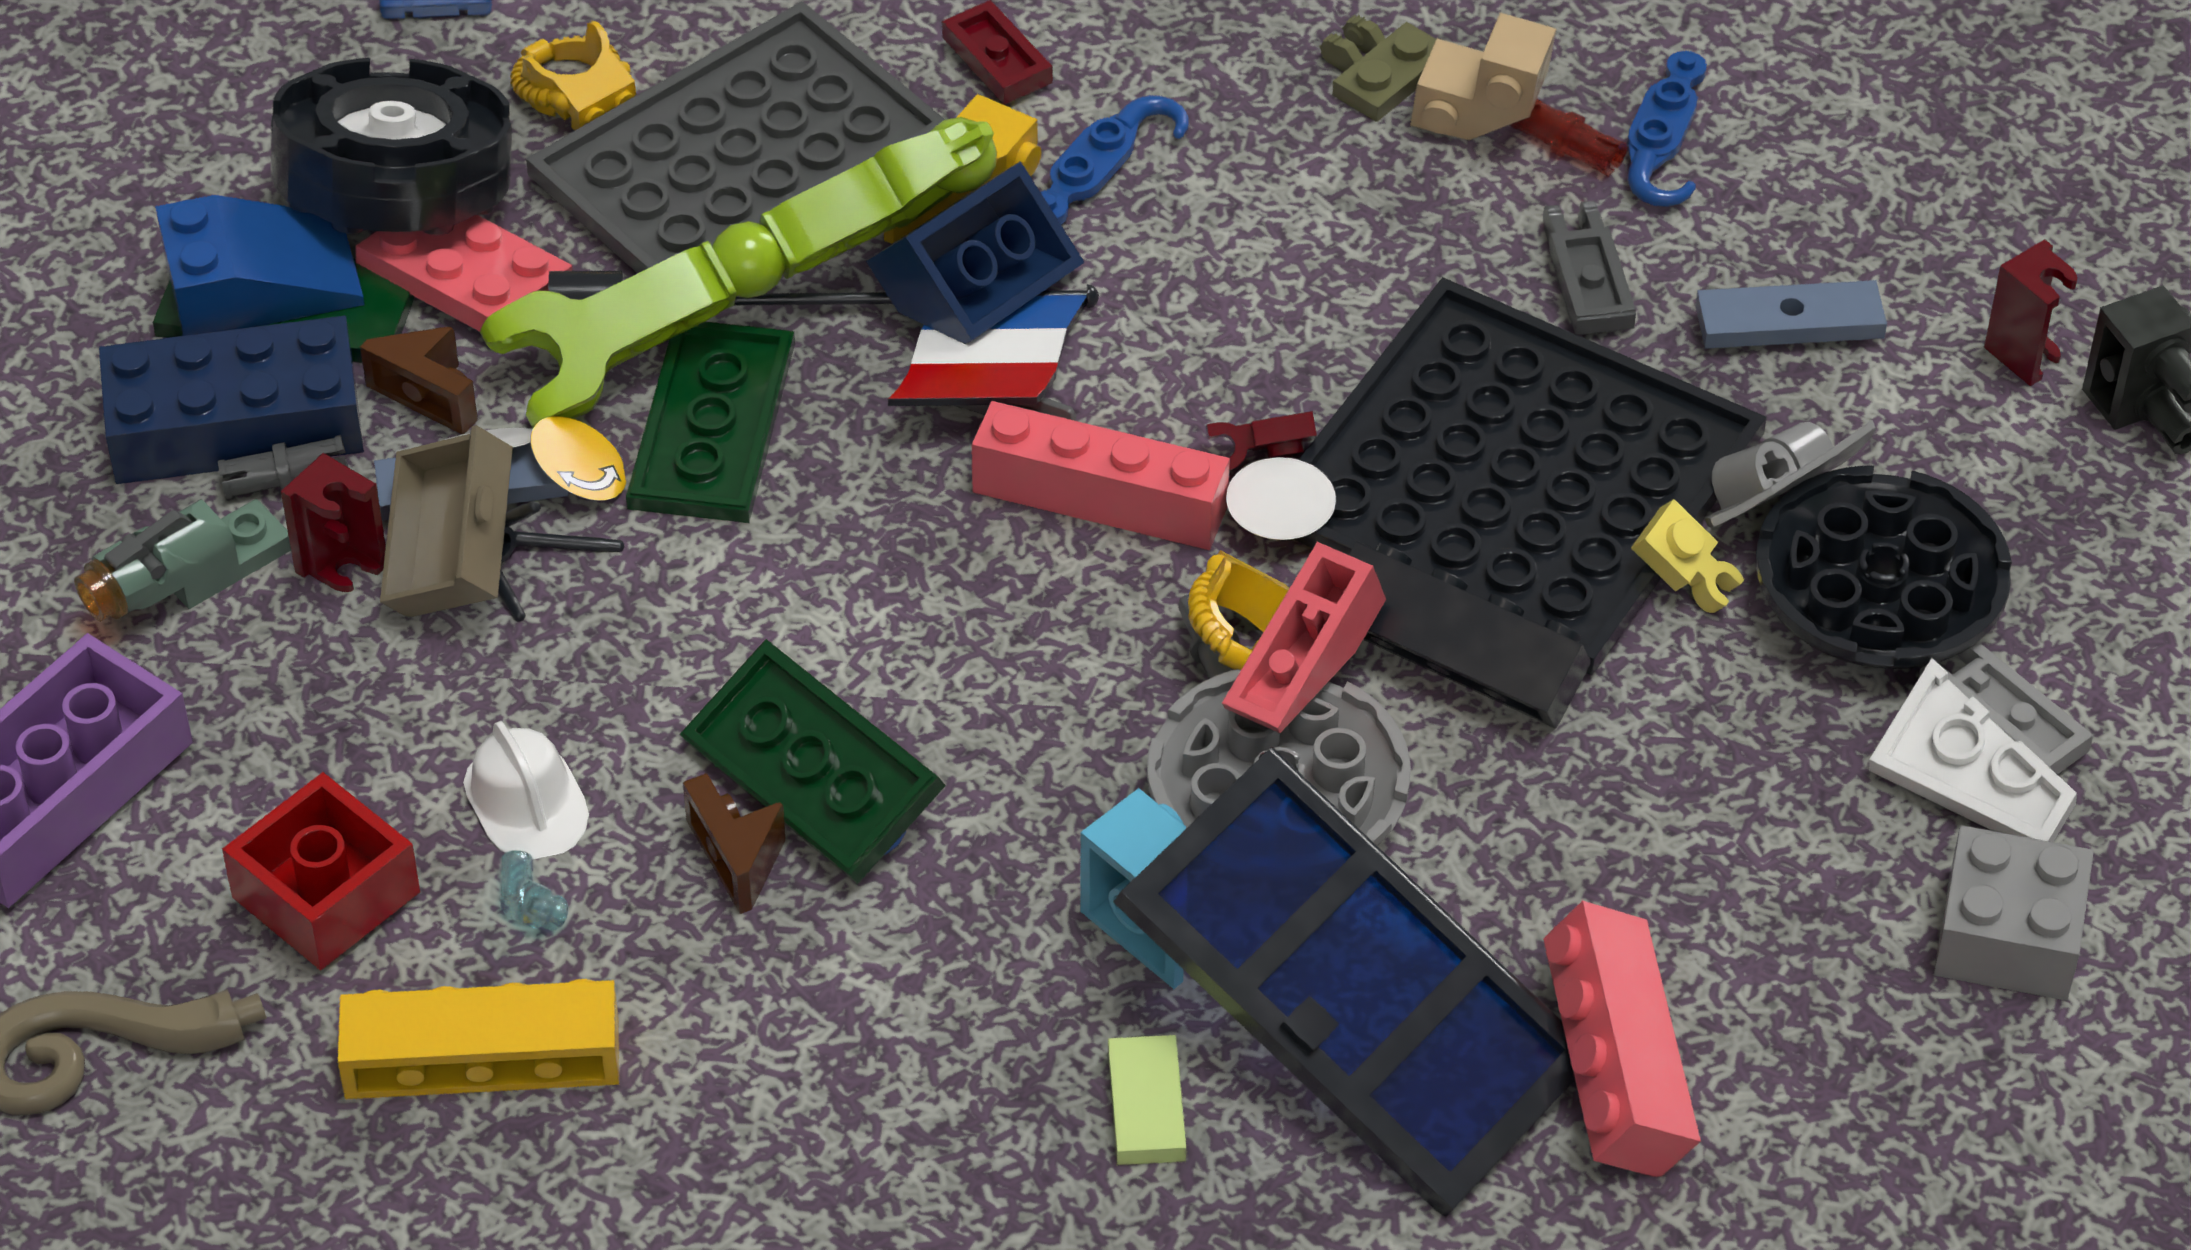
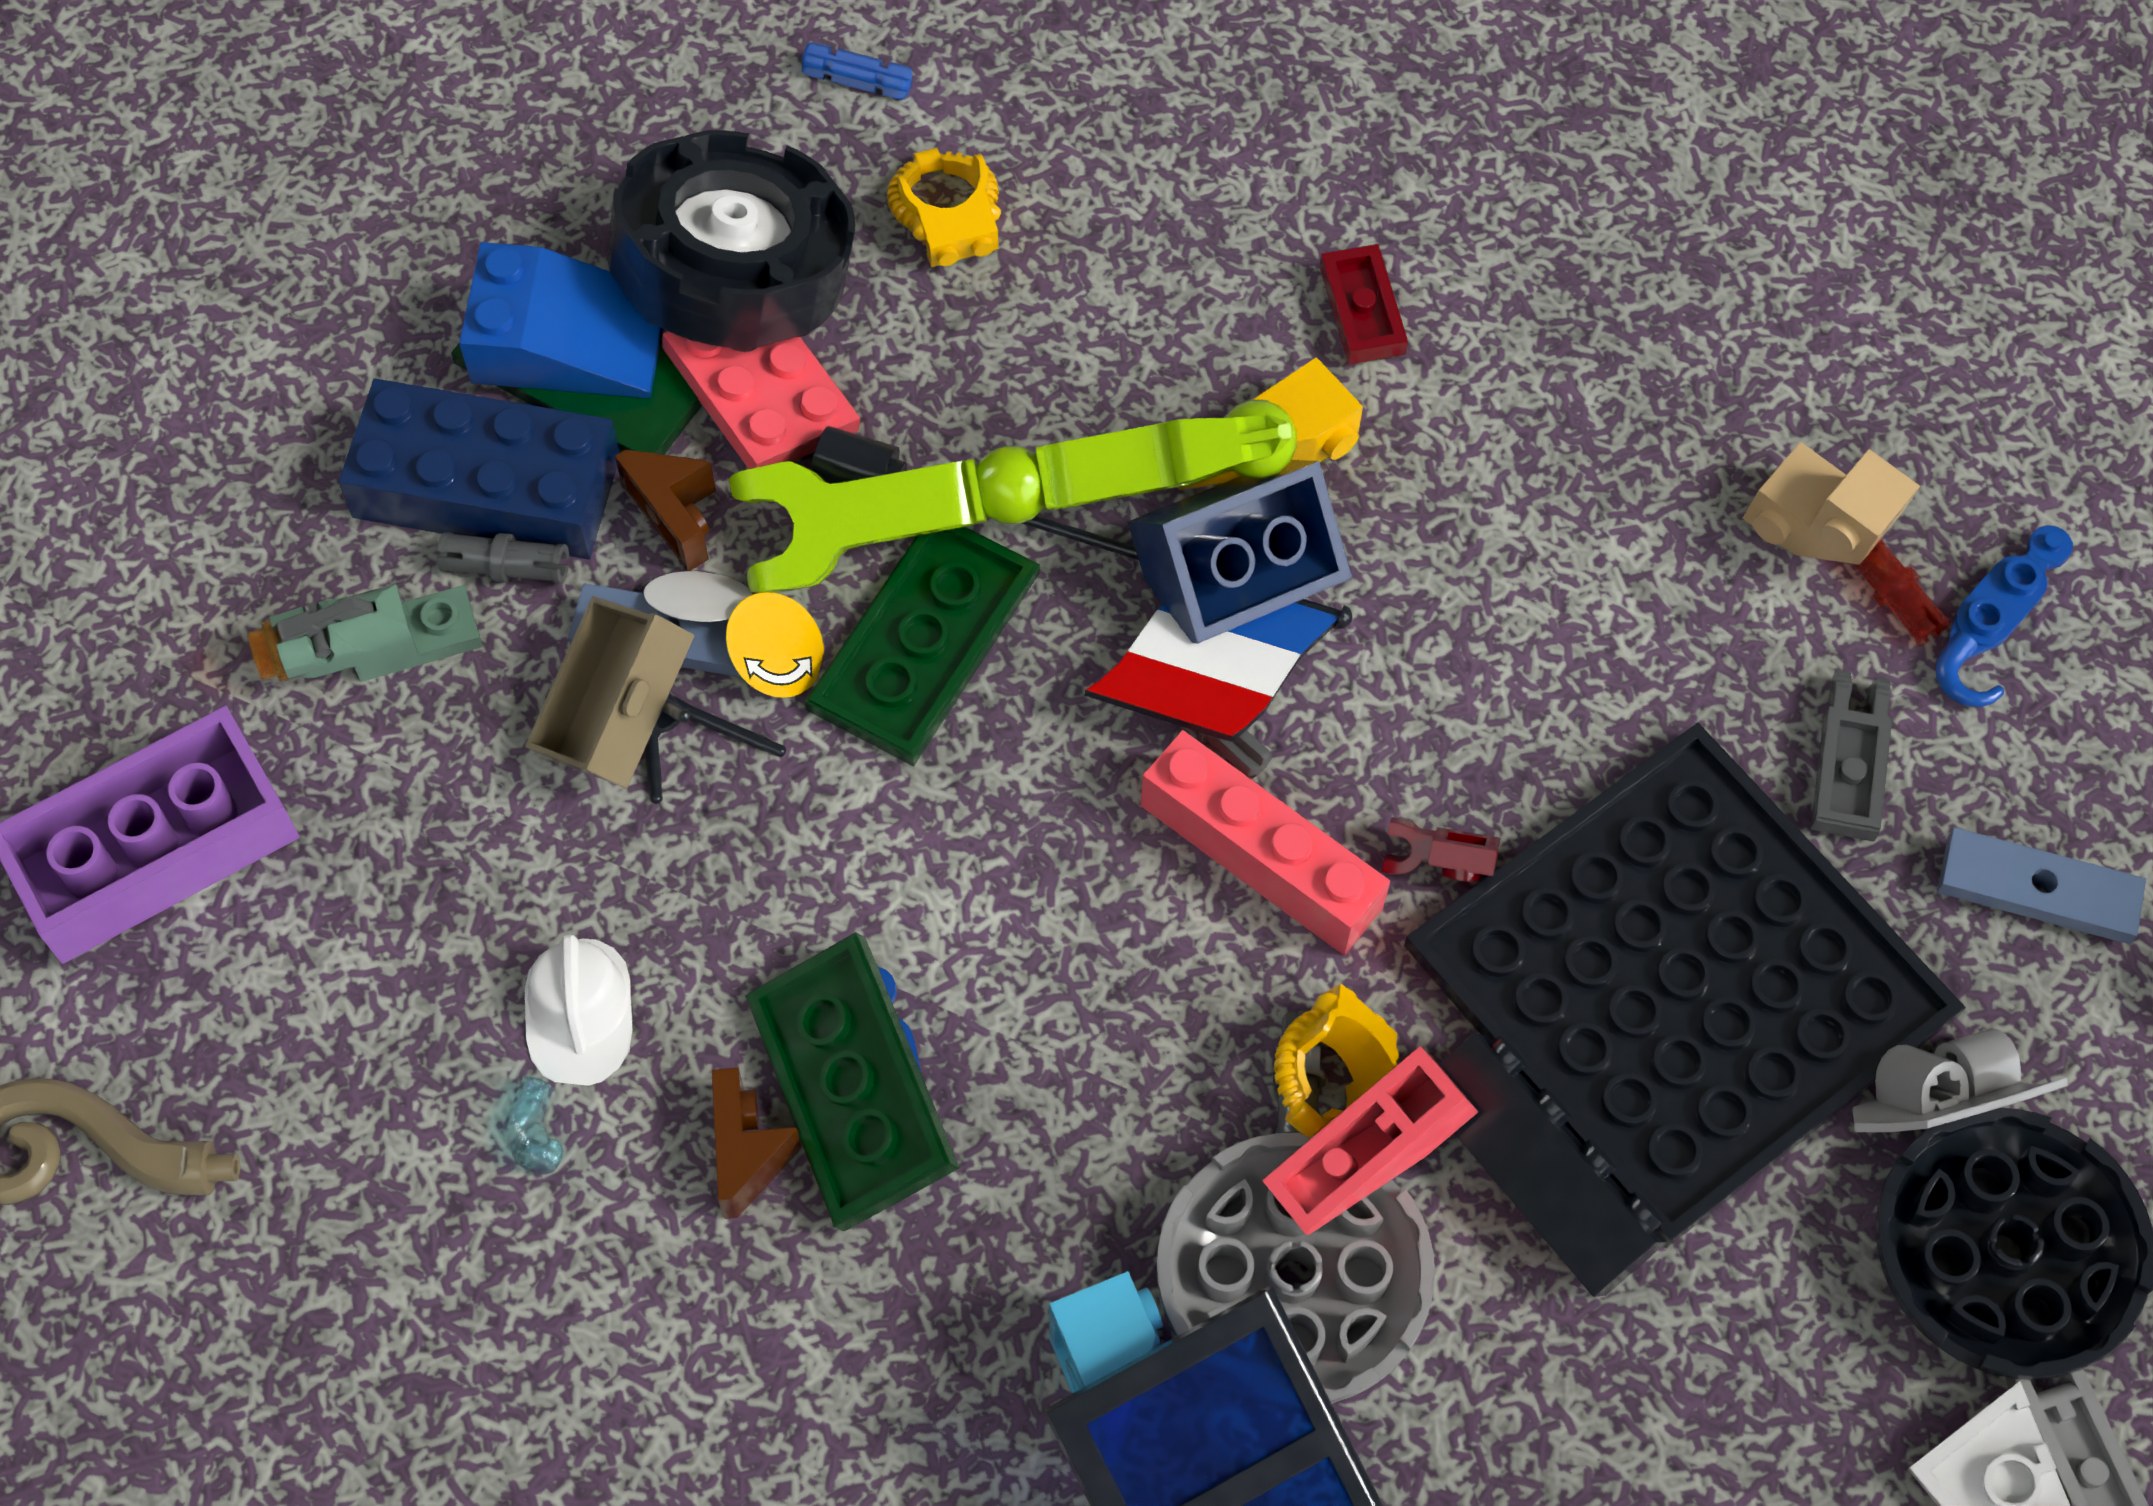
camera: 20 degrees right, 15 degrees up
red brick [222,772,420,971] -> none
dark red hinge [280,453,386,592] -> none
yellow brick [338,979,619,1099] -> none
dark grey plate [526,1,946,274] -> none
blue piece [1041,95,1189,224] -> none
white sticker [1226,457,1336,540] -> none
olive hinge [1319,15,1436,122] -> none
light yellow plate [1631,499,1744,613] -> none

